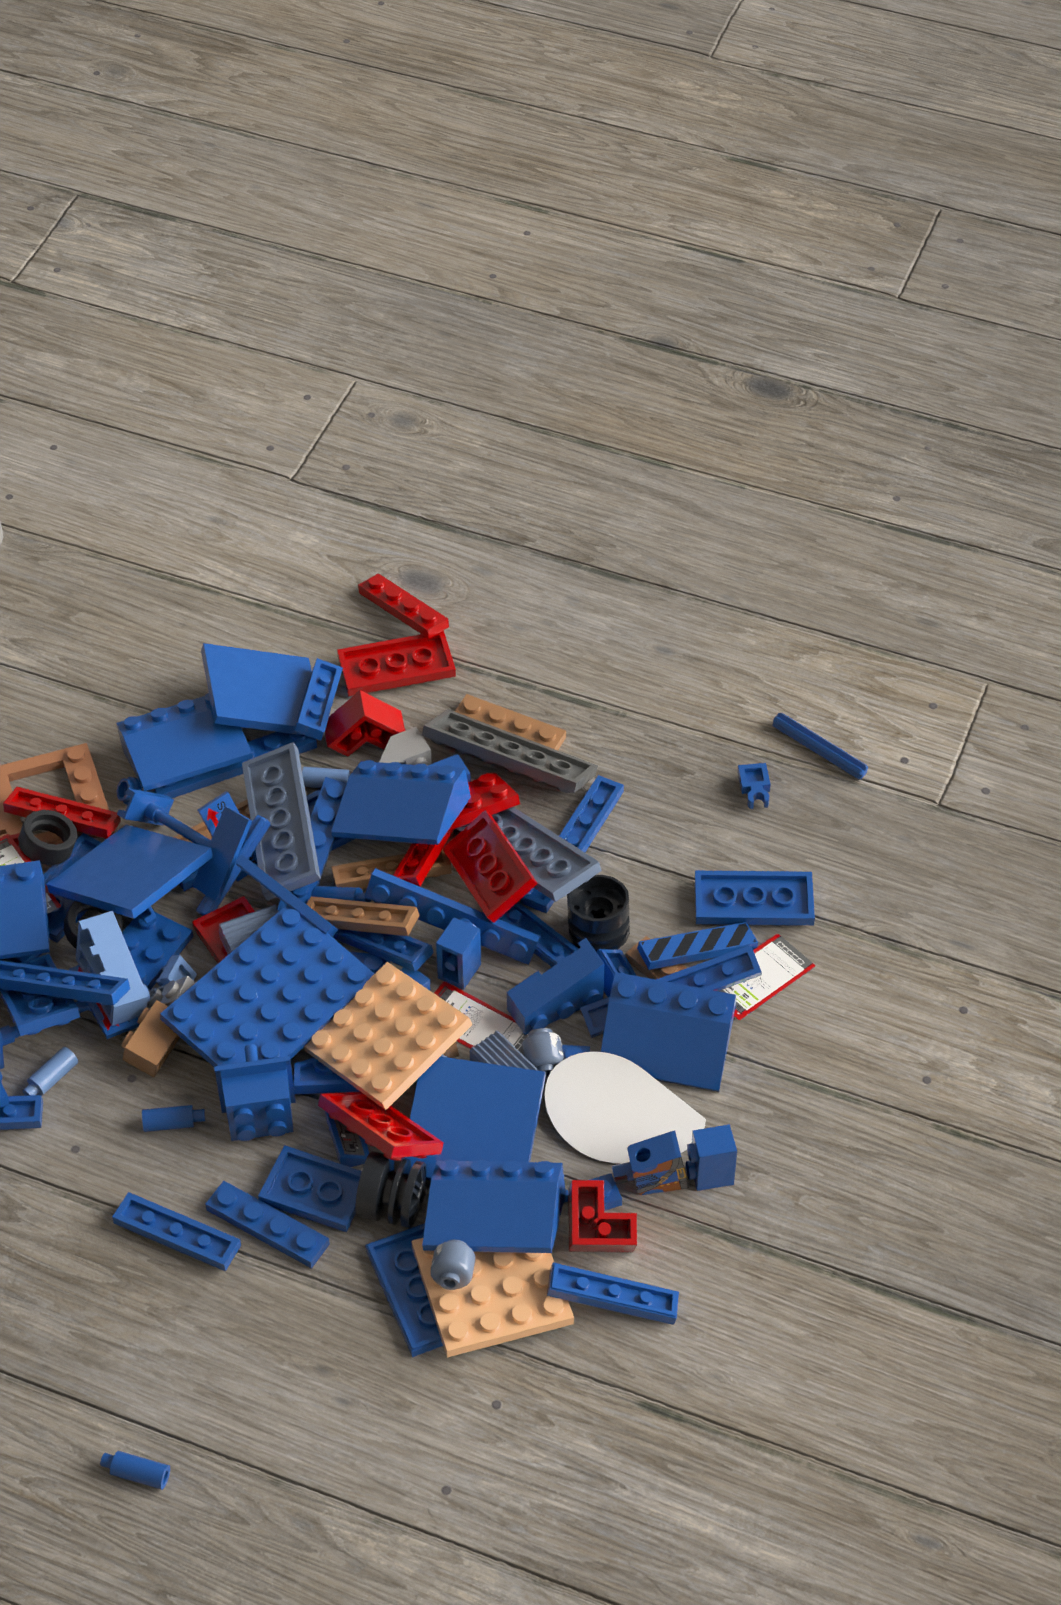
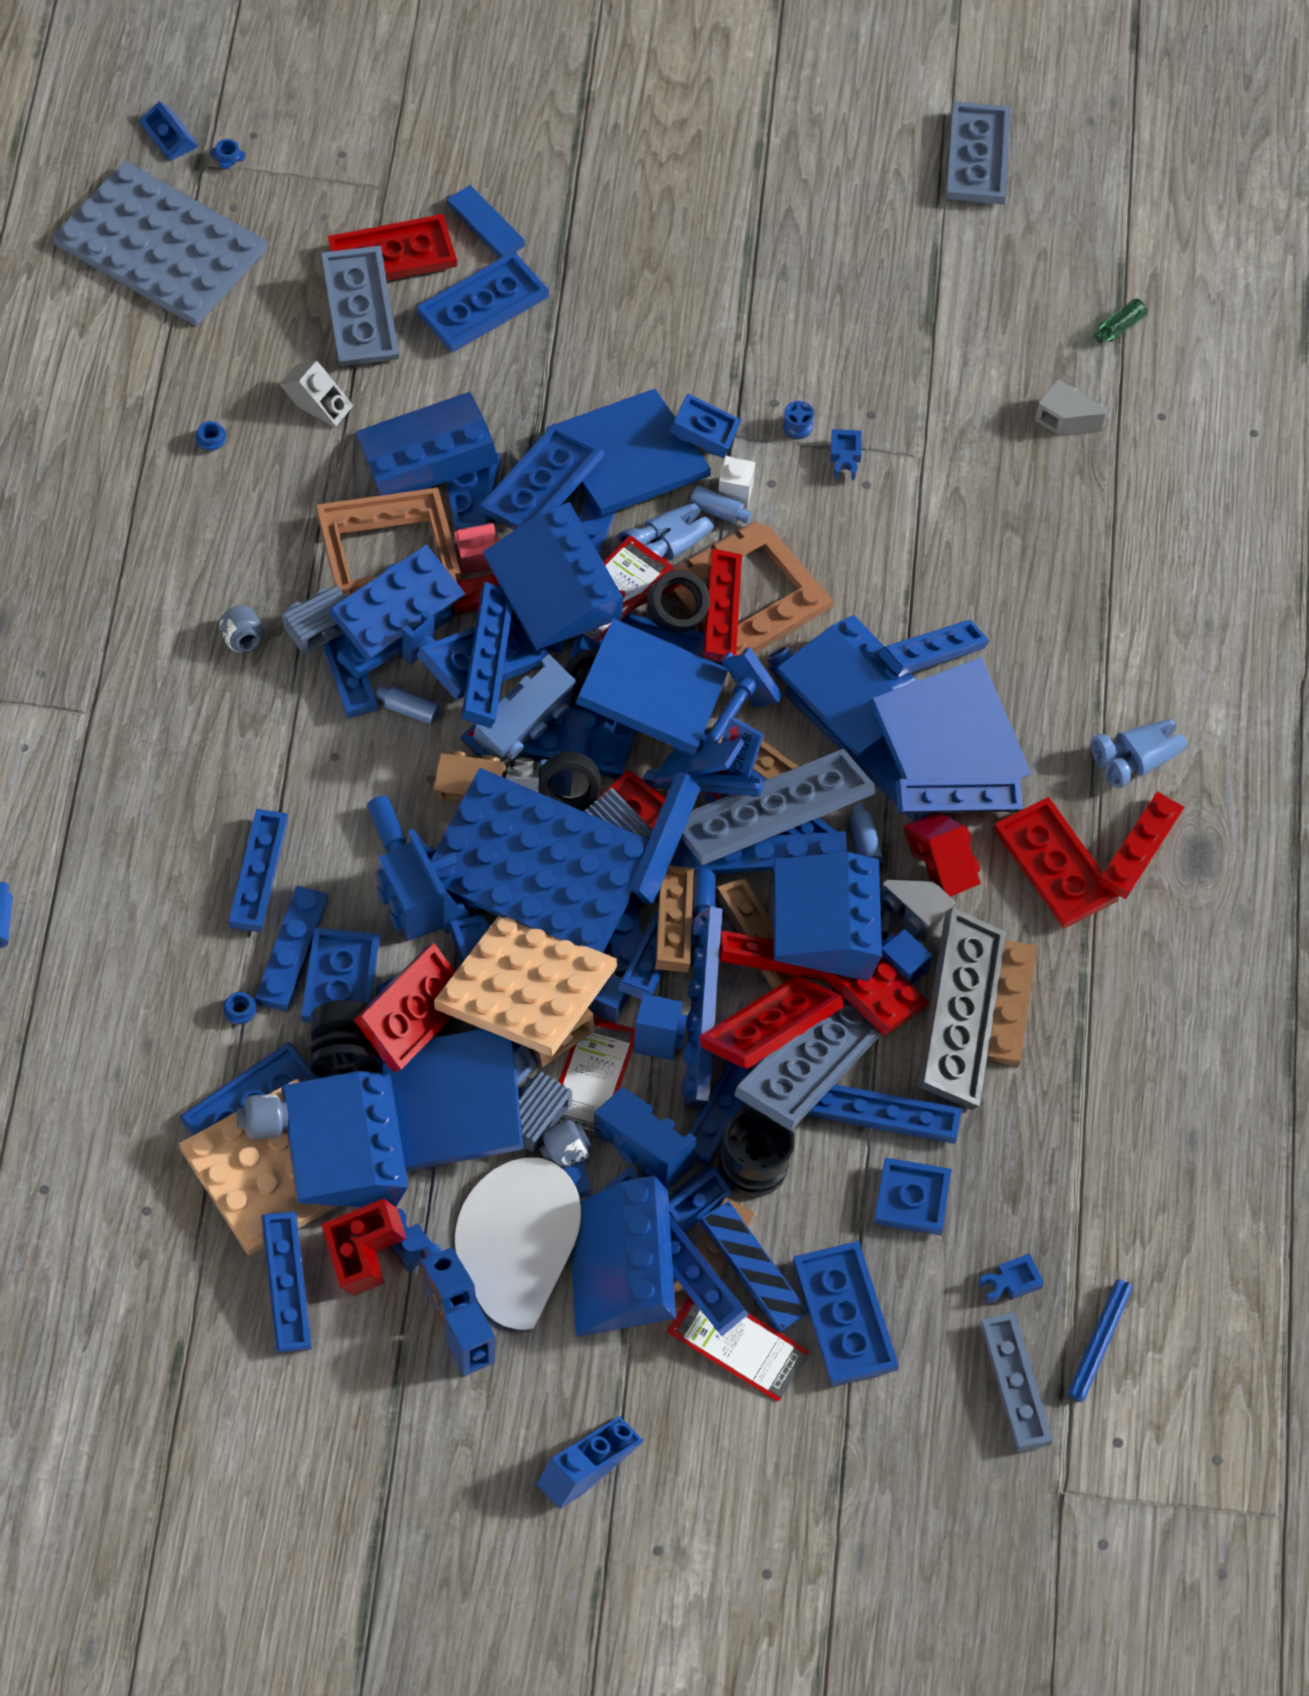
camera: 70 degrees right, 10 degrees up
none -> blue plate [223,992,257,1025]
none -> blue slope [536,1416,644,1509]
none -> black tyre [538,751,601,812]
none -> blue plate [874,1157,952,1236]
none -> blue tile [879,619,989,676]
none -> sand blue plate [980,1312,1053,1452]
none -> medium blue piece [1090,719,1188,788]

